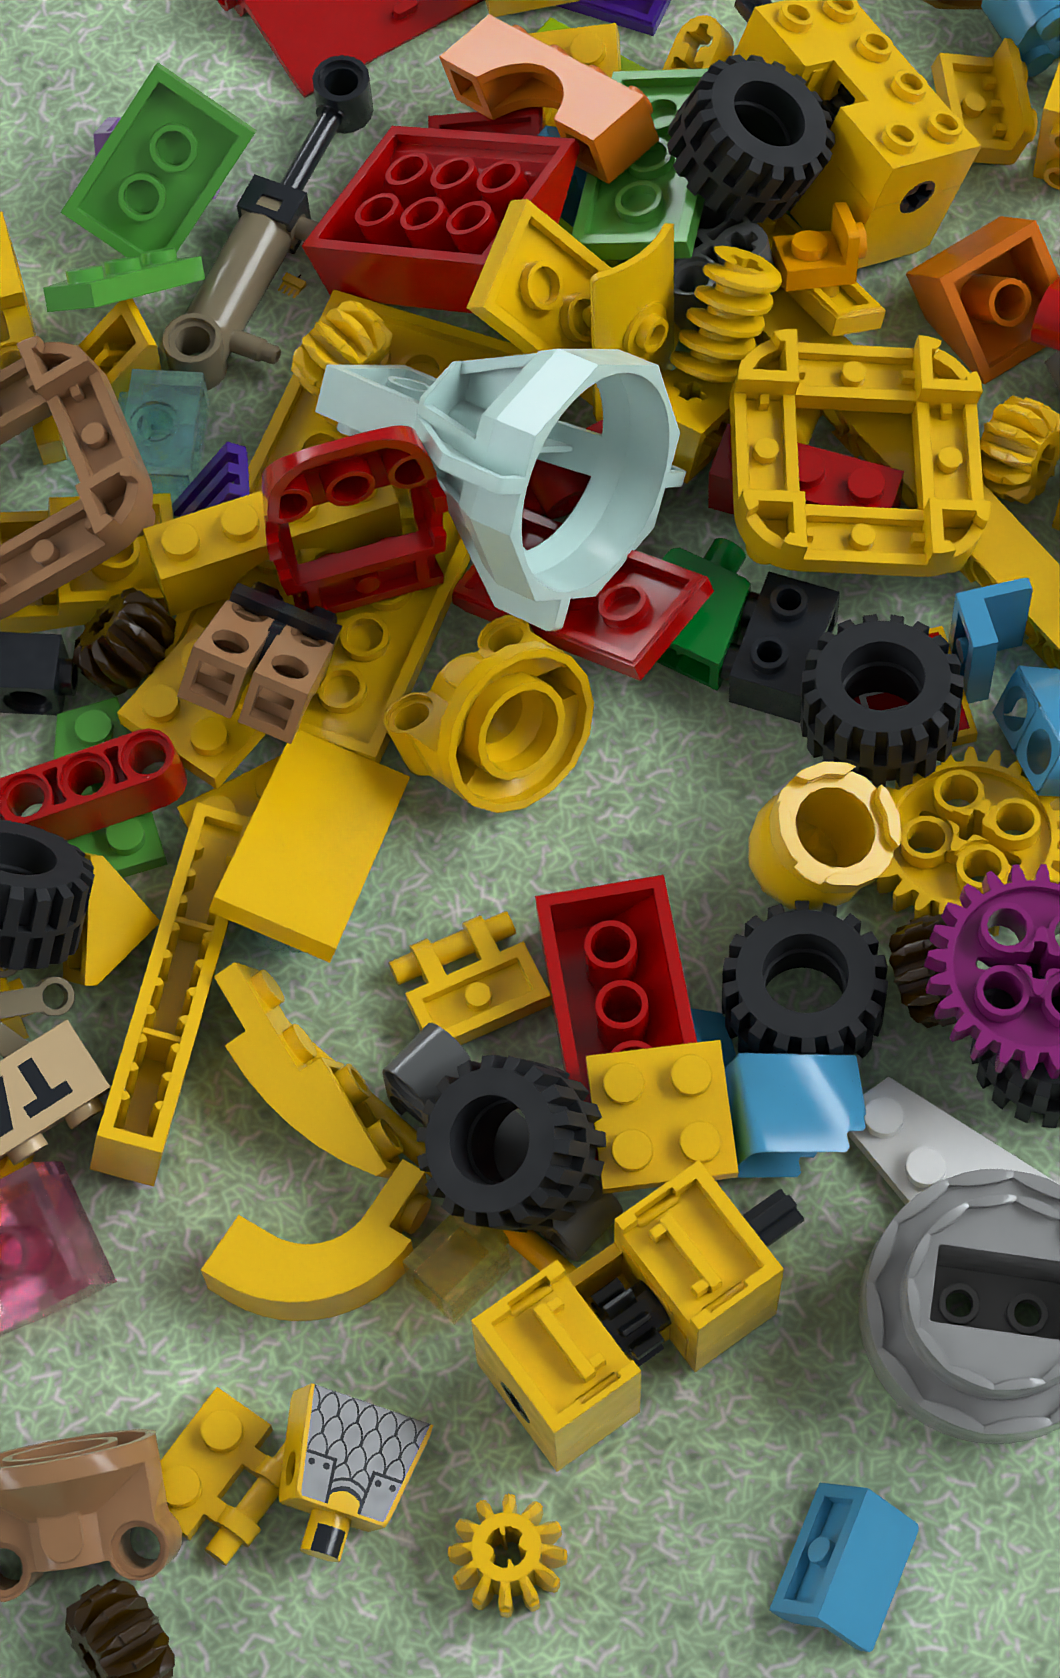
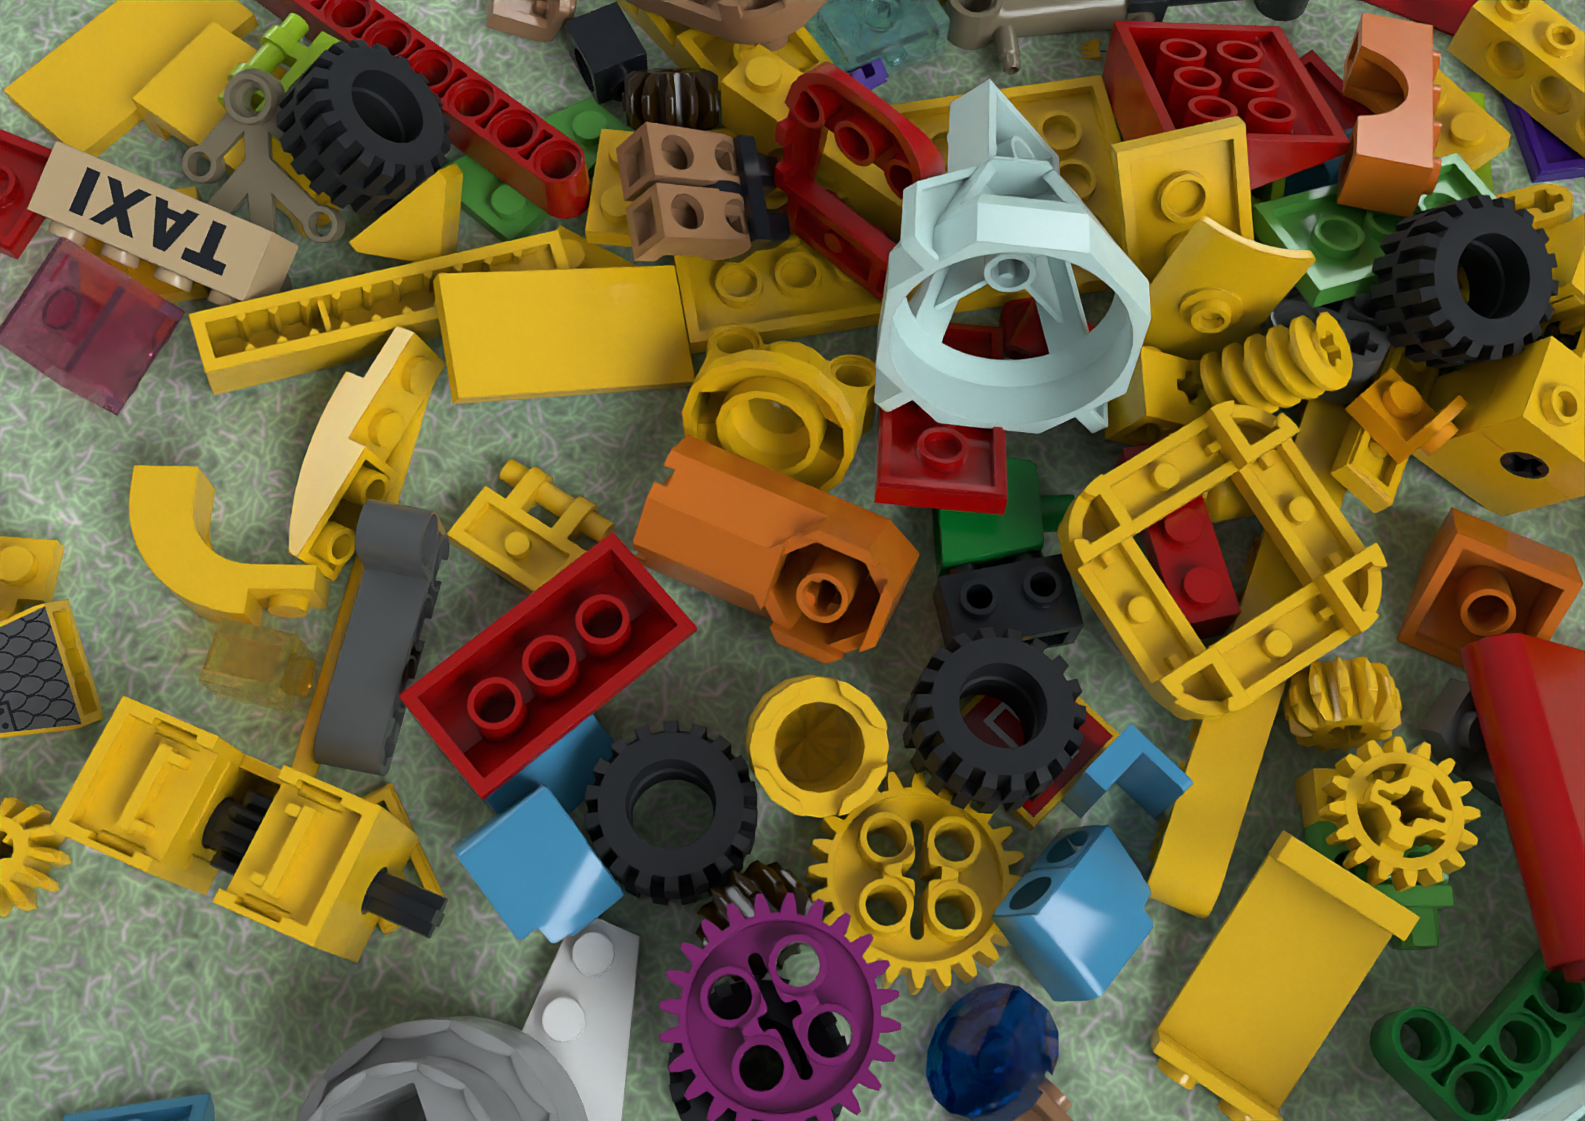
camera: 50 degrees right, 5 degrees up
yellow gear [291,300,393,397] -> none
black tyre [417,1054,606,1233] -> none
yellow plate [586,1040,739,1194] -> none
none -> orange brick [632,435,920,664]

